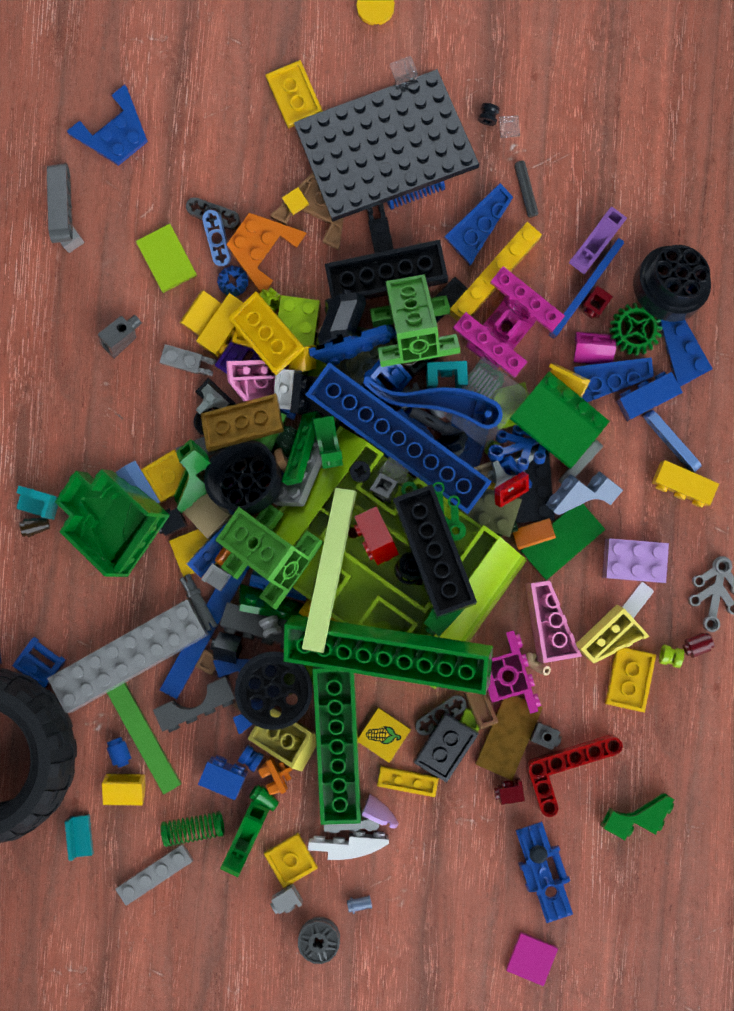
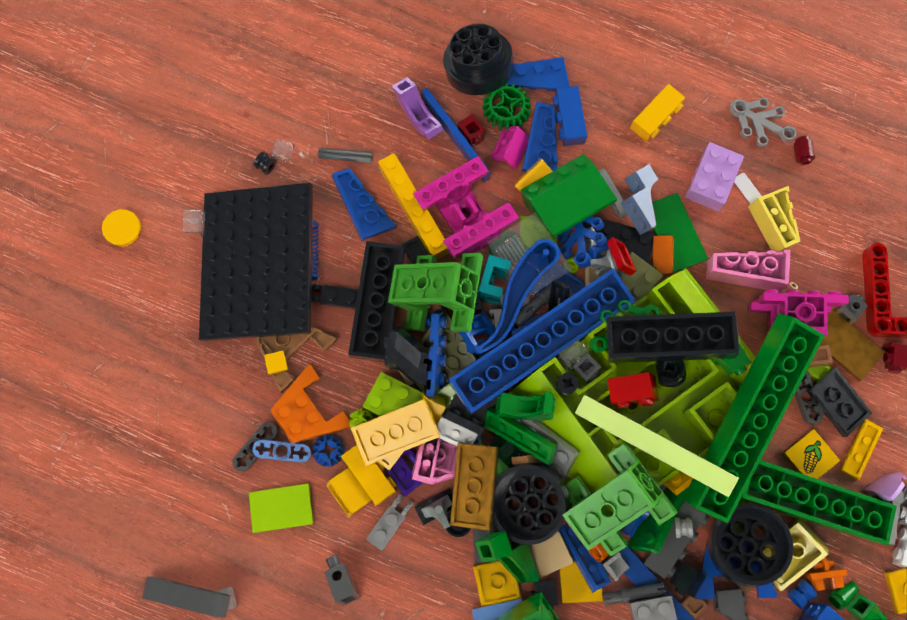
camera: 80 degrees left, 10 degrees down
blue wing [67,85,148,166] -> none
yellow tile [265,60,322,129] -> none
yellow tile [605,647,656,713] -> none
medium blue beam [643,409,702,473] -> none
lime wheel [659,645,684,668] -> none

